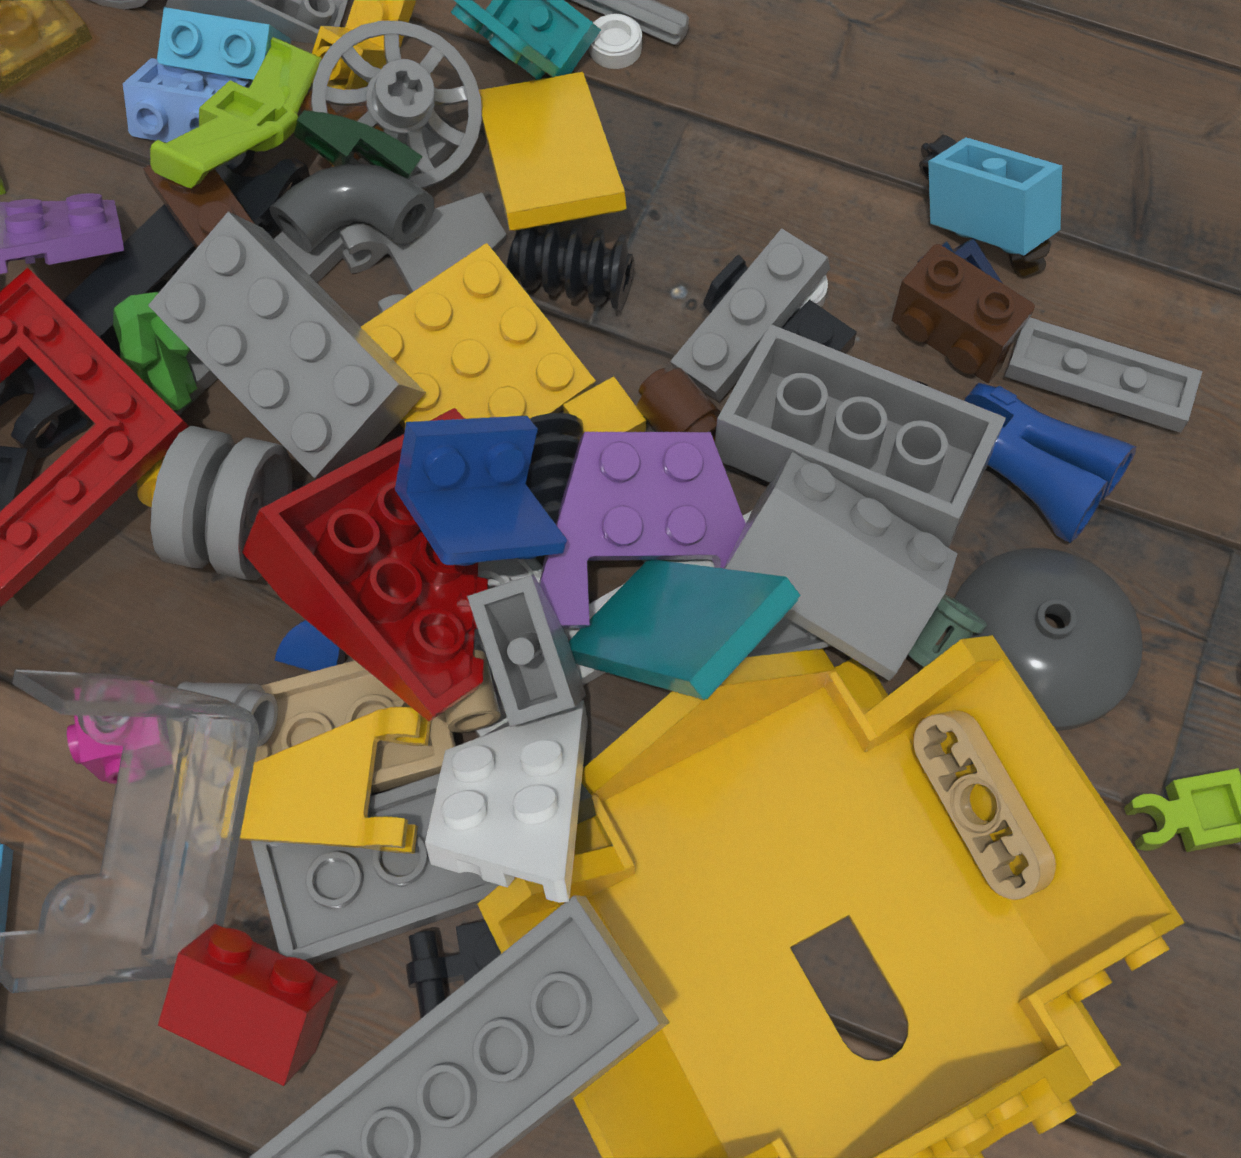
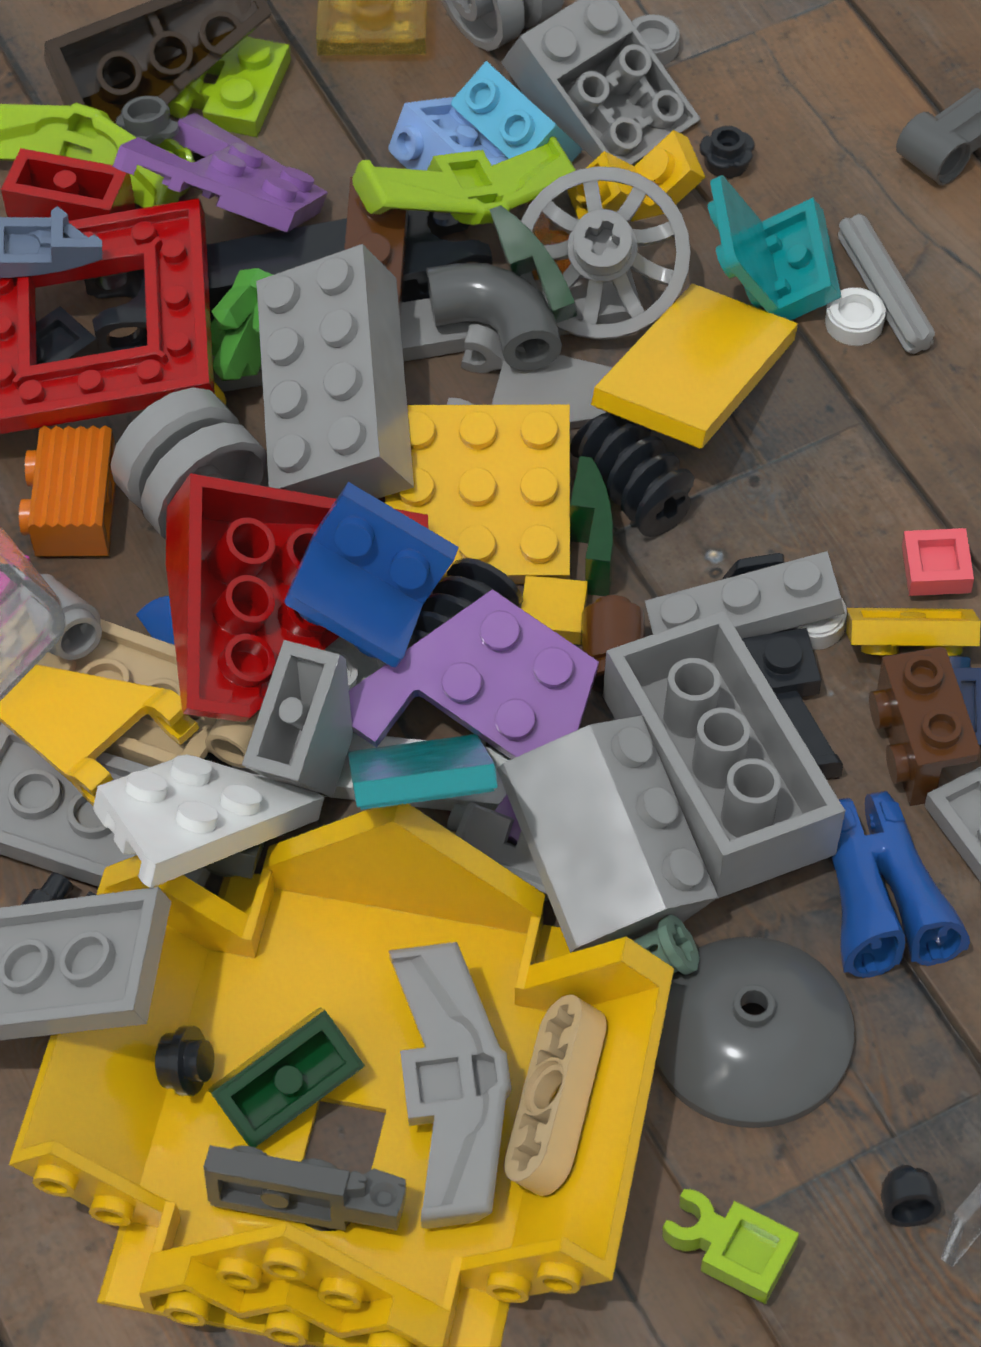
camera: 40 degrees right, 10 degrees down
none -> orange brick [19,425,116,556]
none -> black plate [155,1026,215,1096]
none -> dark grey hinge [203,1145,406,1231]
none -> dark green slope [208,1007,365,1148]
none -> light grey plate [388,942,511,1229]
none -> dark green slope [570,456,613,596]
none -> yellow plate [846,608,981,656]
none -> coral plate [902,528,974,596]

